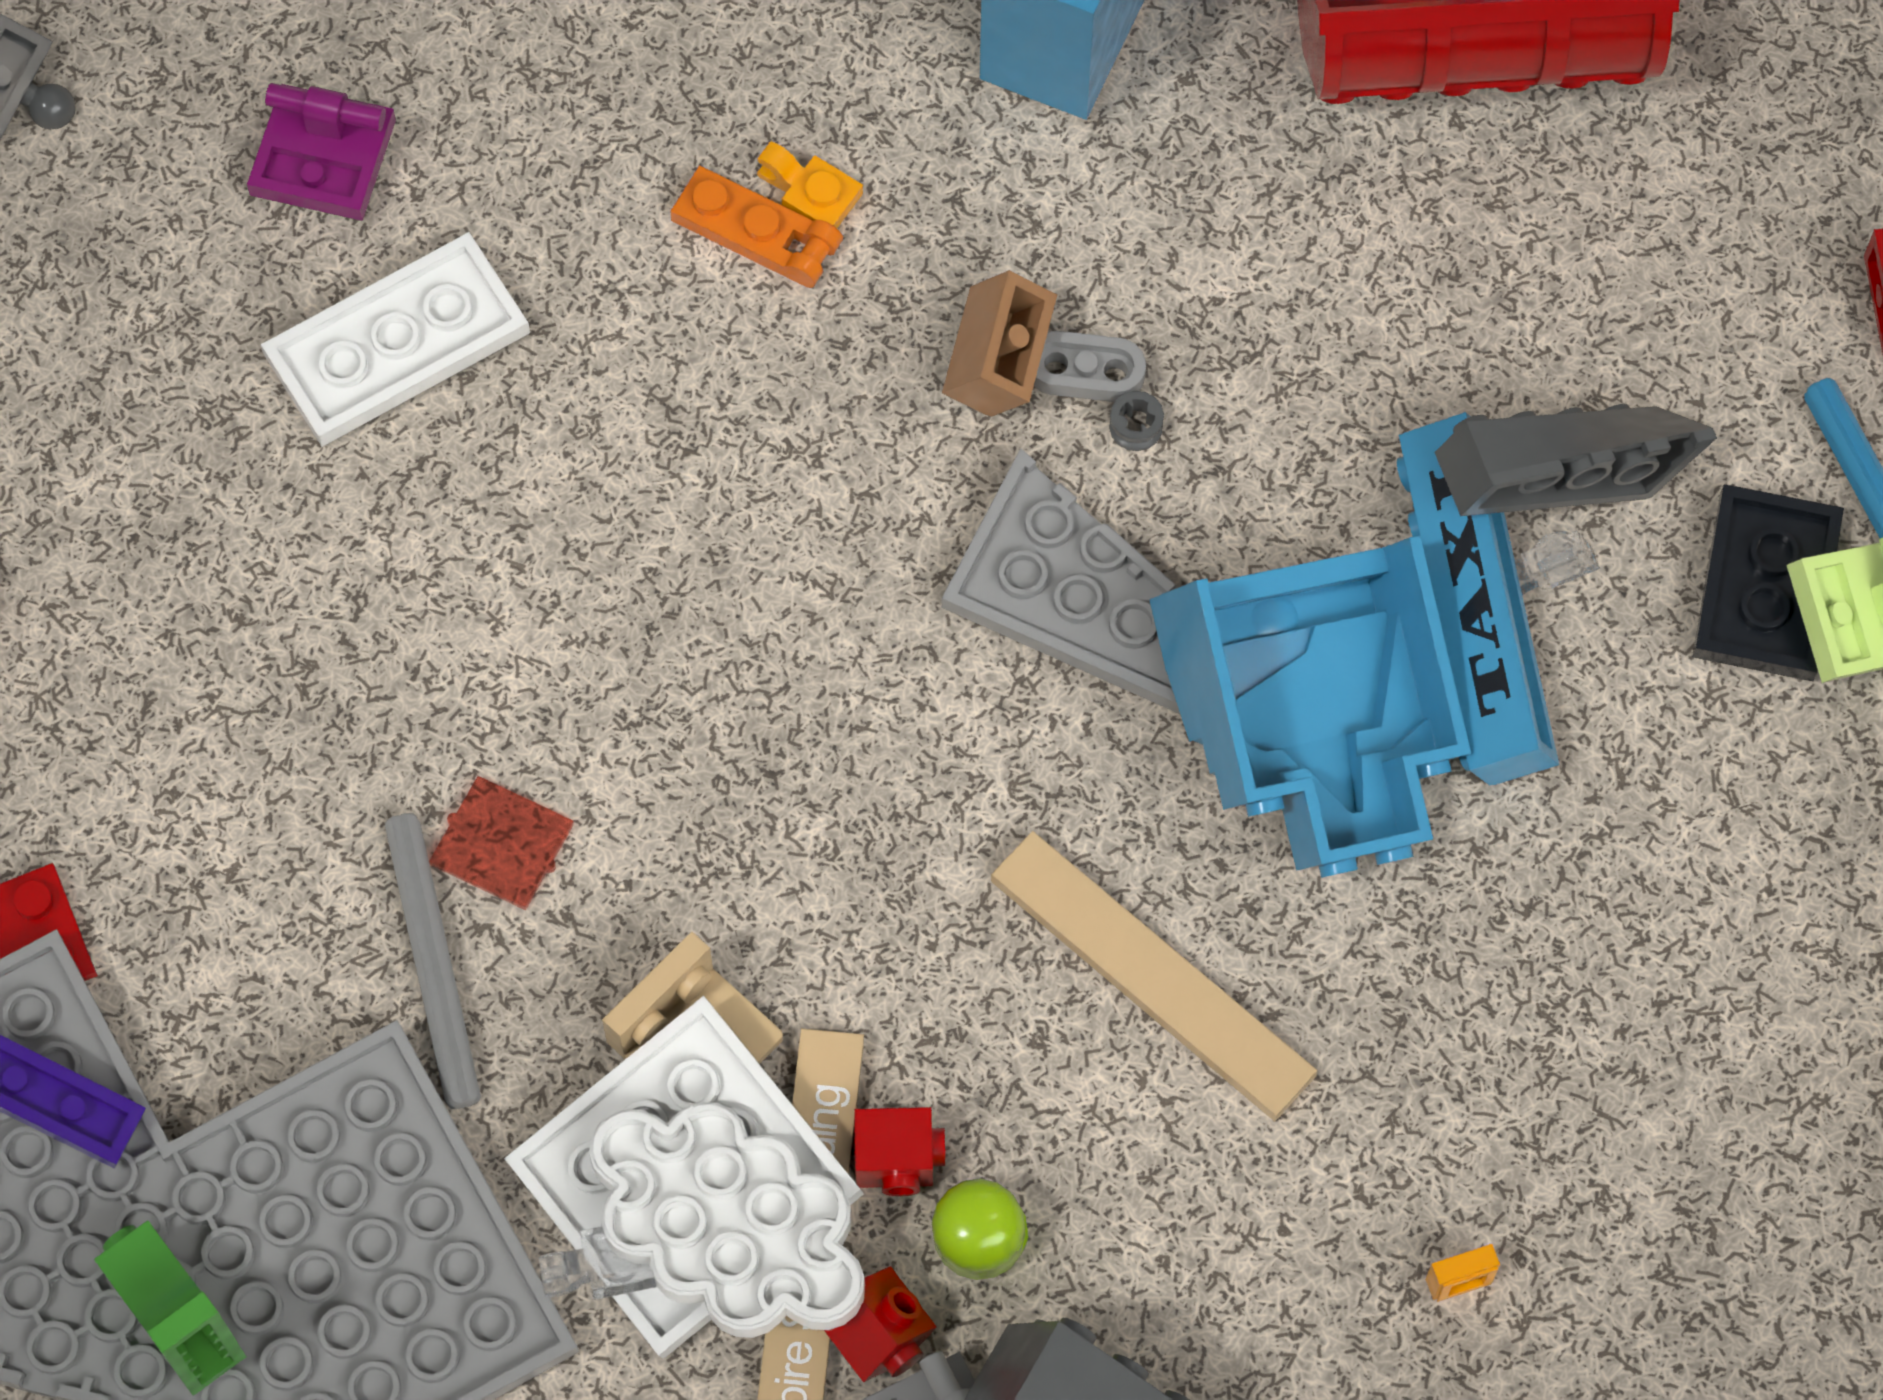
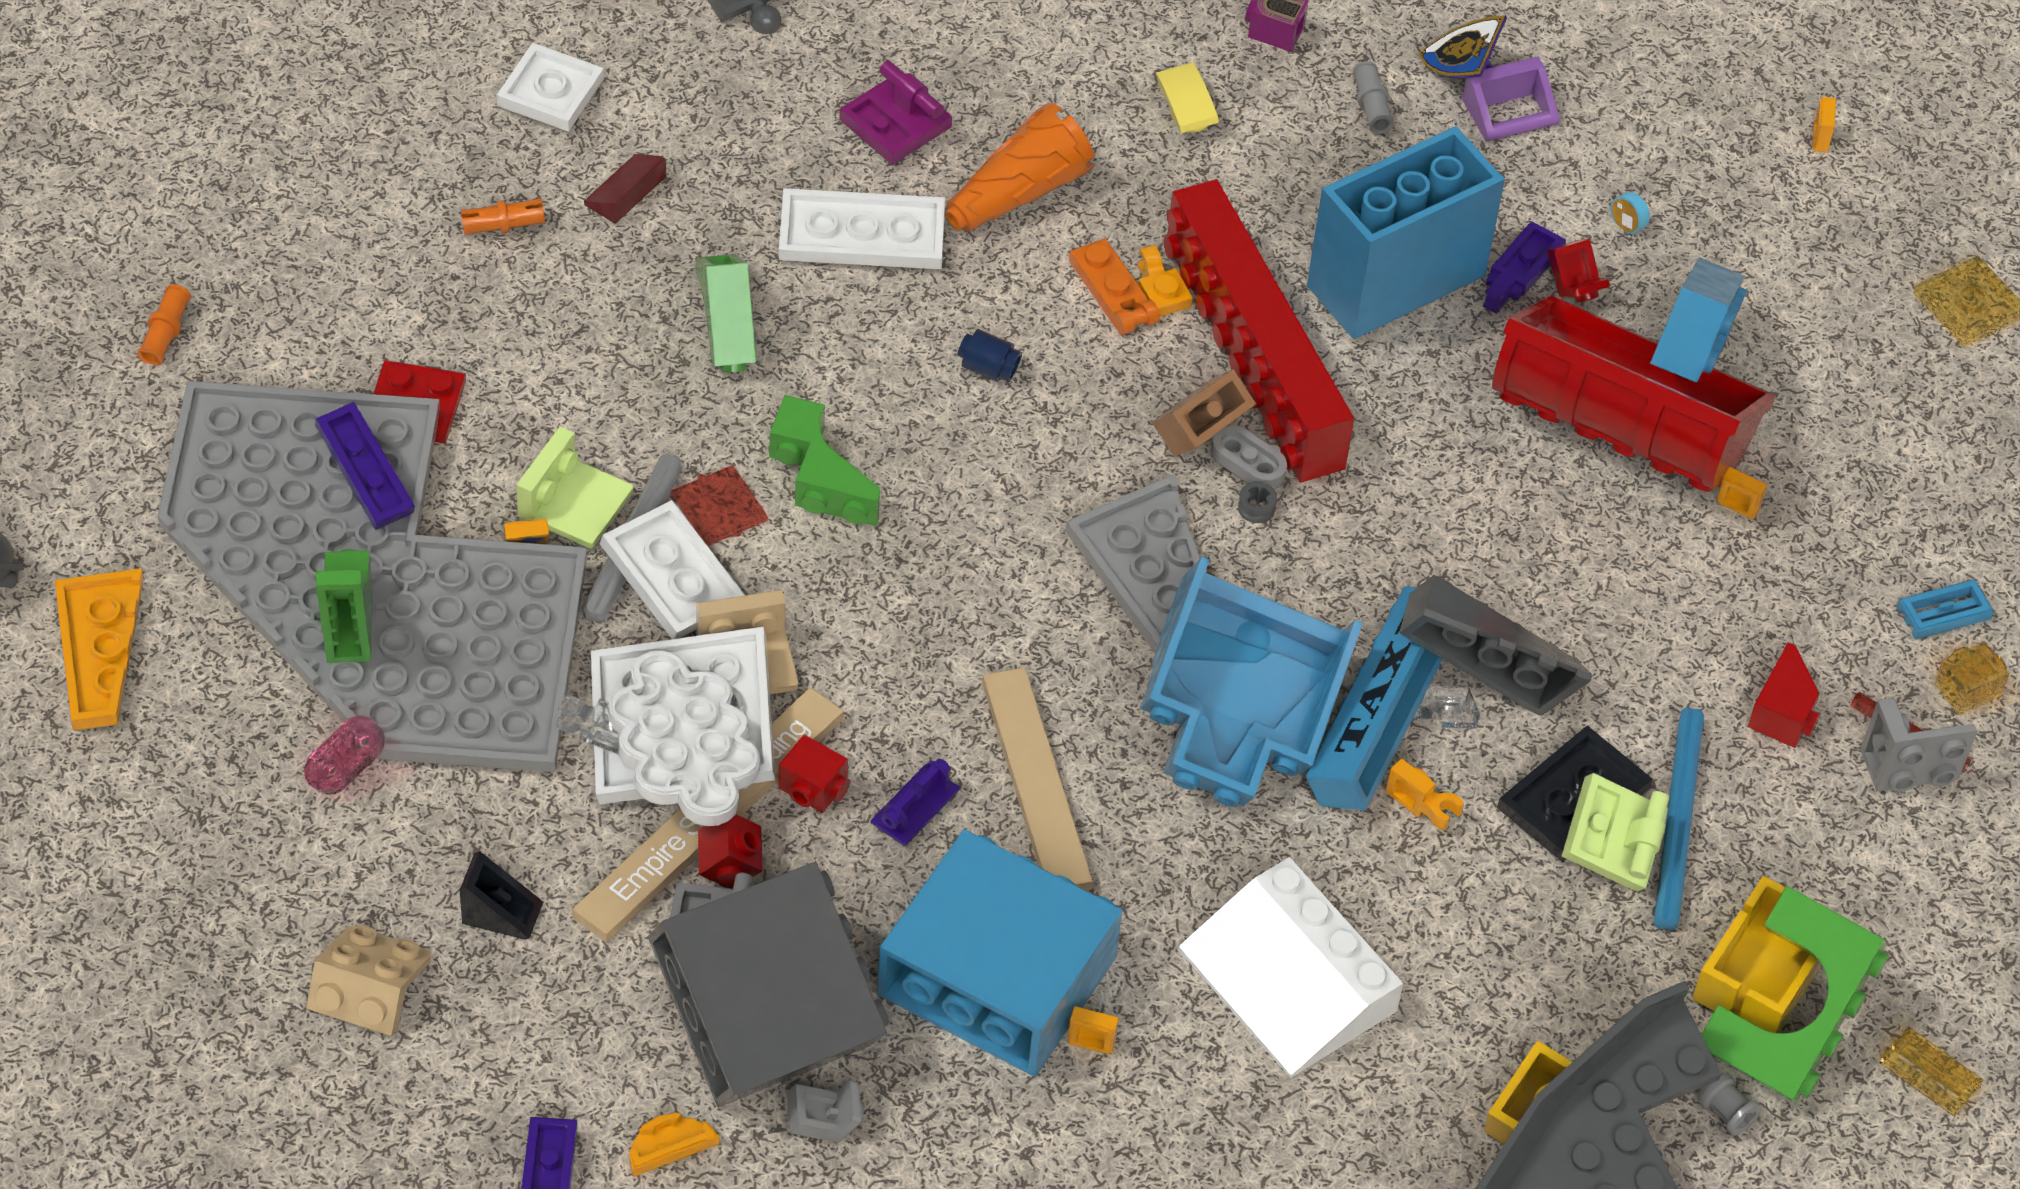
camera: 30 degrees right, 15 degrees down
lime helmet [931,1178,1029,1280] -> none
none -> light orange tile [504,518,549,544]
none -> yellowish green bracket [516,427,633,548]
none -> dark red slope [584,154,666,224]
none -> white plate [600,500,745,639]
none -> arch [695,254,756,372]
none -> bright green arch [769,395,880,526]
none -> dark purple hinge [870,758,960,846]
none -> dark azure brick [877,829,1123,1078]
none -> orange cone [945,103,1095,232]
none -> dark blue brick [957,329,1022,382]
none -> red brick [1163,179,1354,483]
none -> white slope [1179,857,1403,1078]
none -> light orange plate [1386,758,1464,830]
none -> light orange tile [1716,467,1768,519]

